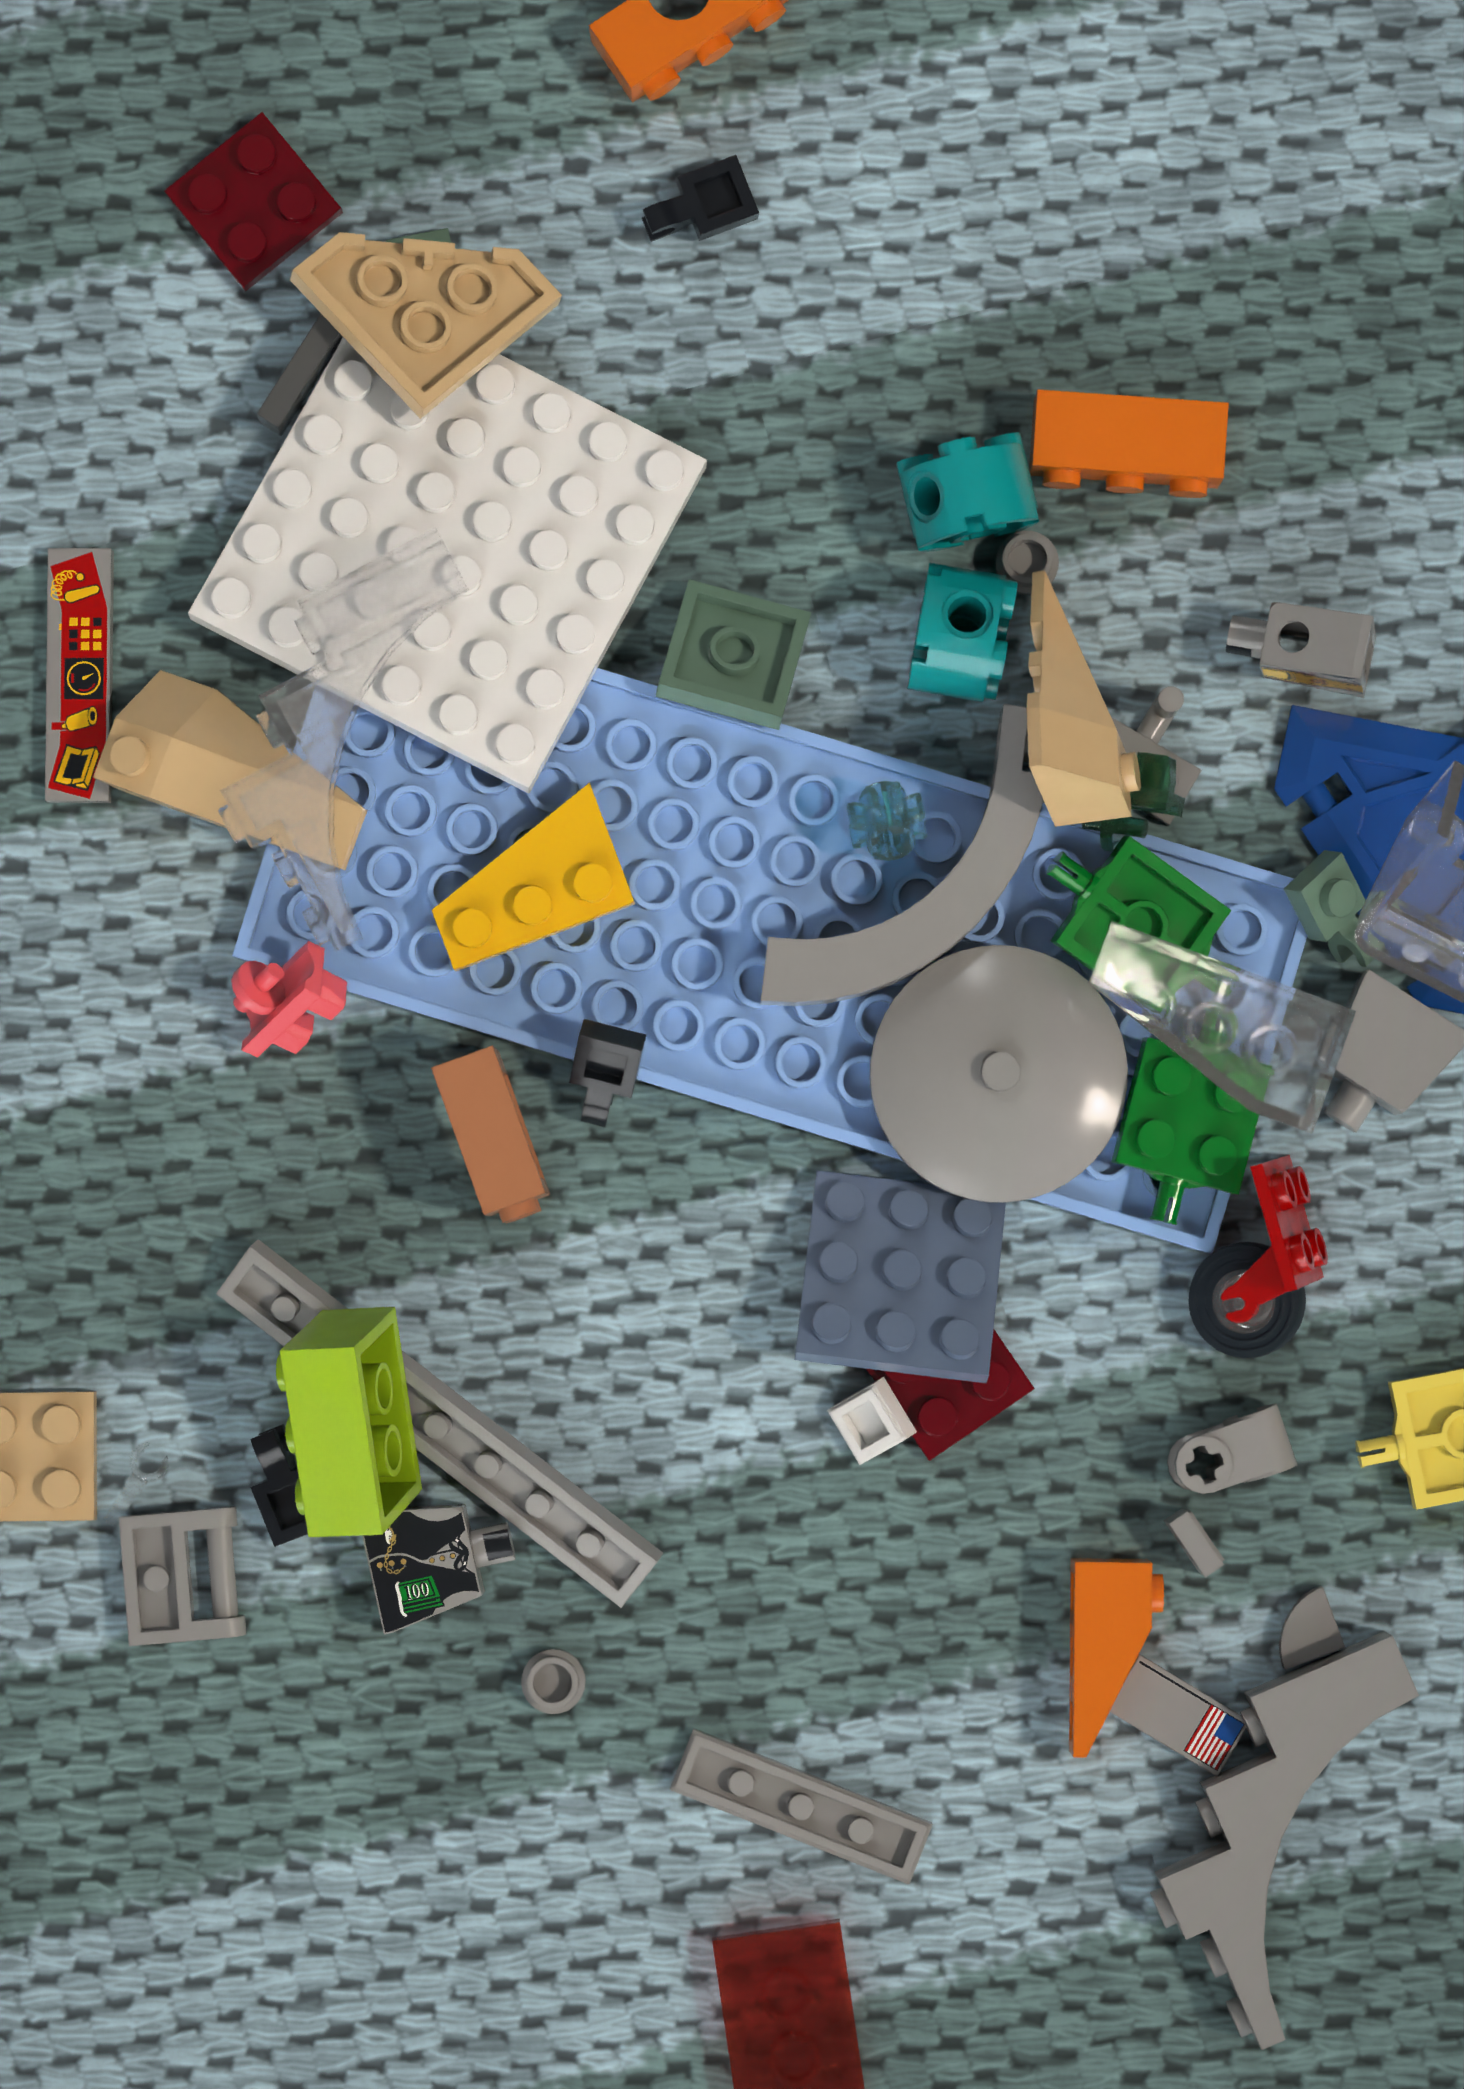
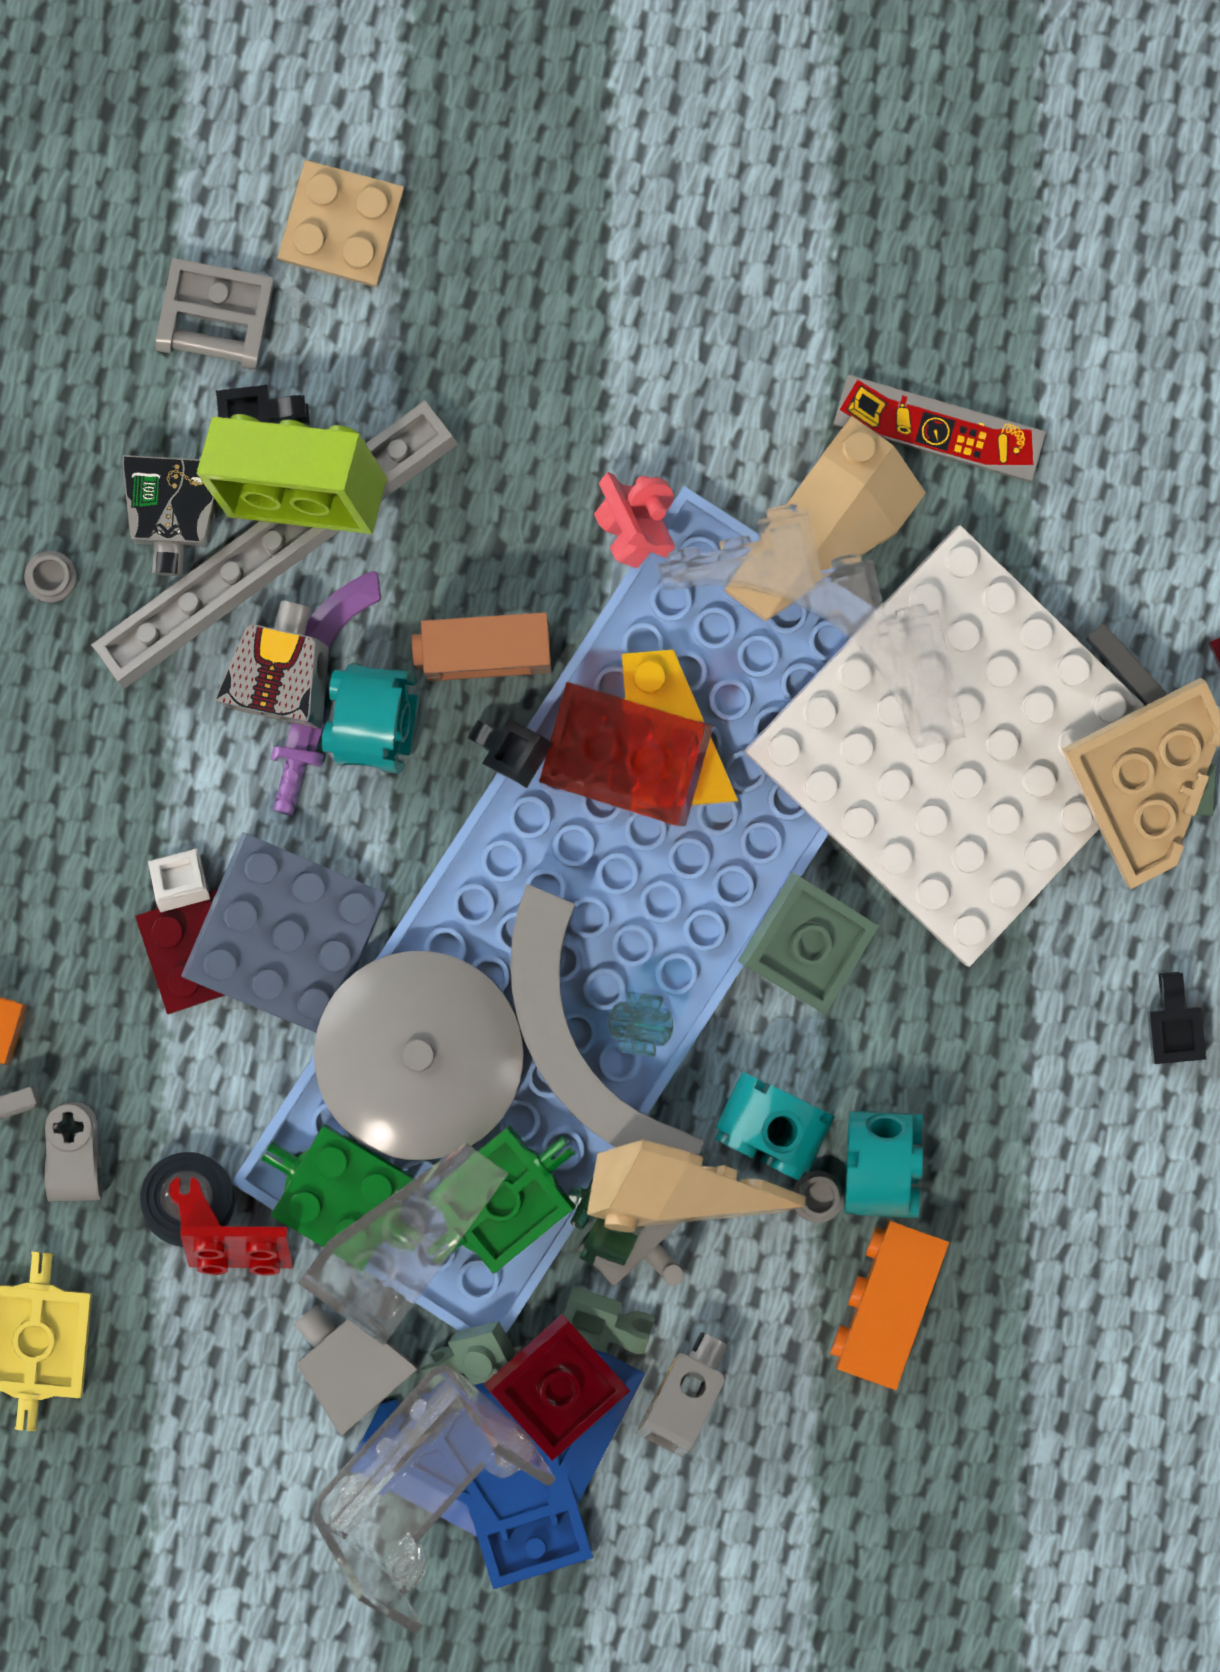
camera: 105 degrees right, 0 degrees up
none -> light grey torso [215,601,329,729]
none -> medium lavender sword [270,571,381,816]
none -> teal brick [322,663,418,774]
none -> dark red plate [484,1314,630,1461]
none -> clear red plate [539,682,714,826]
none -> sand green plate [563,1286,655,1354]

